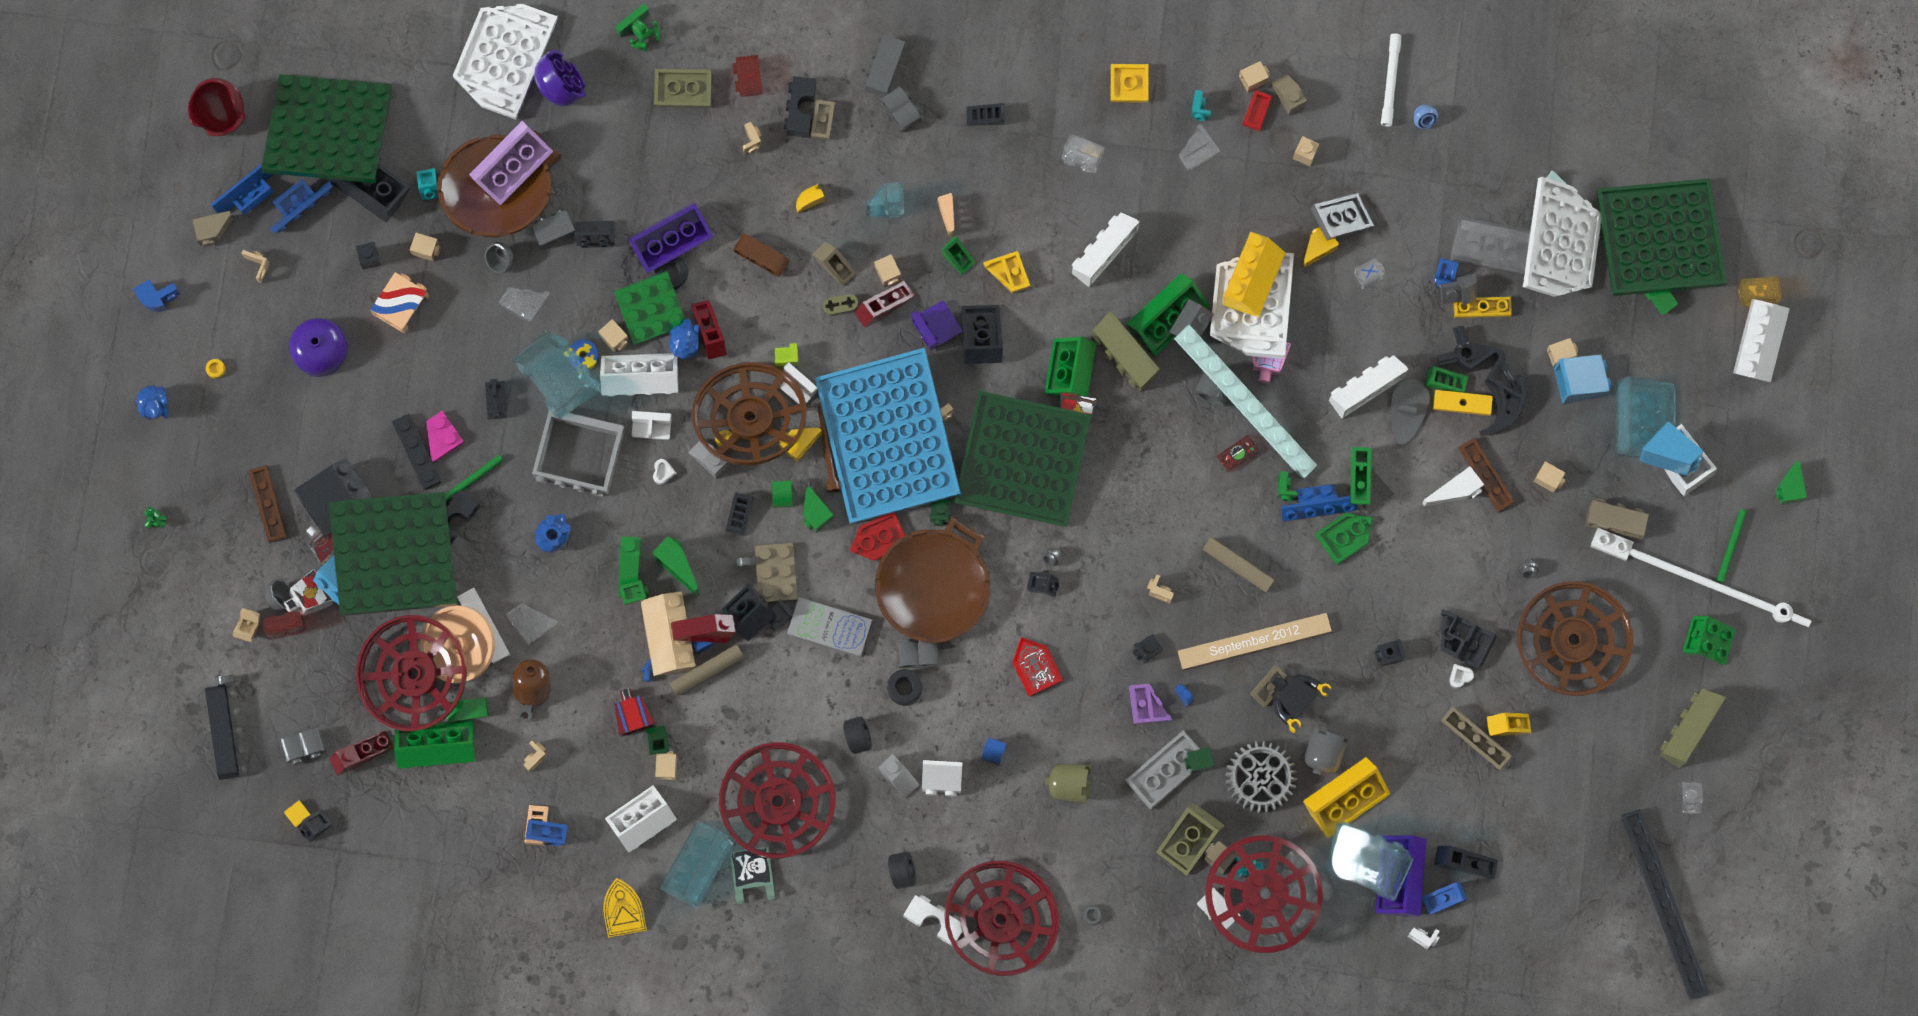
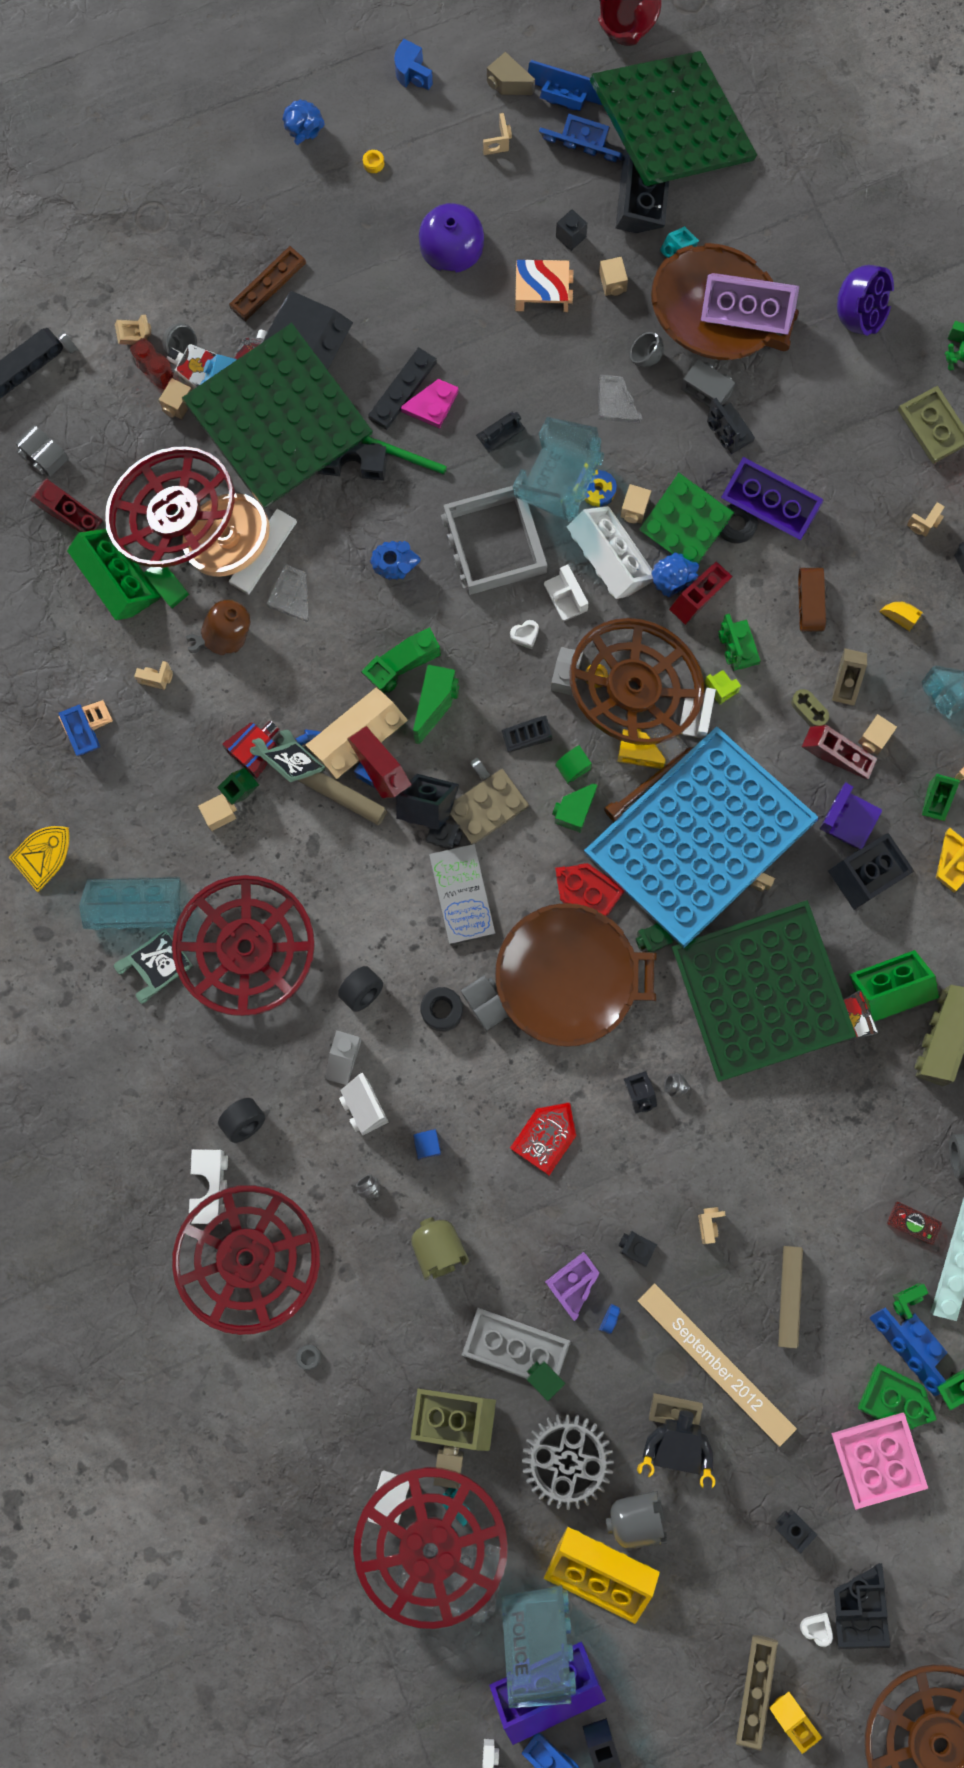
camera: 65 degrees right, 0 degrees up
green plant [144,506,167,529] -> none
white plate [453,4,558,120] -> none
white slope [605,786,677,853] -> none
none -> tan brick [159,378,192,419]
none -> flag [250,730,326,782]
none -> flat silver plate [356,1174,380,1199]
none -> green bracket [718,613,761,671]
none -> bright pink plate [831,1413,928,1510]

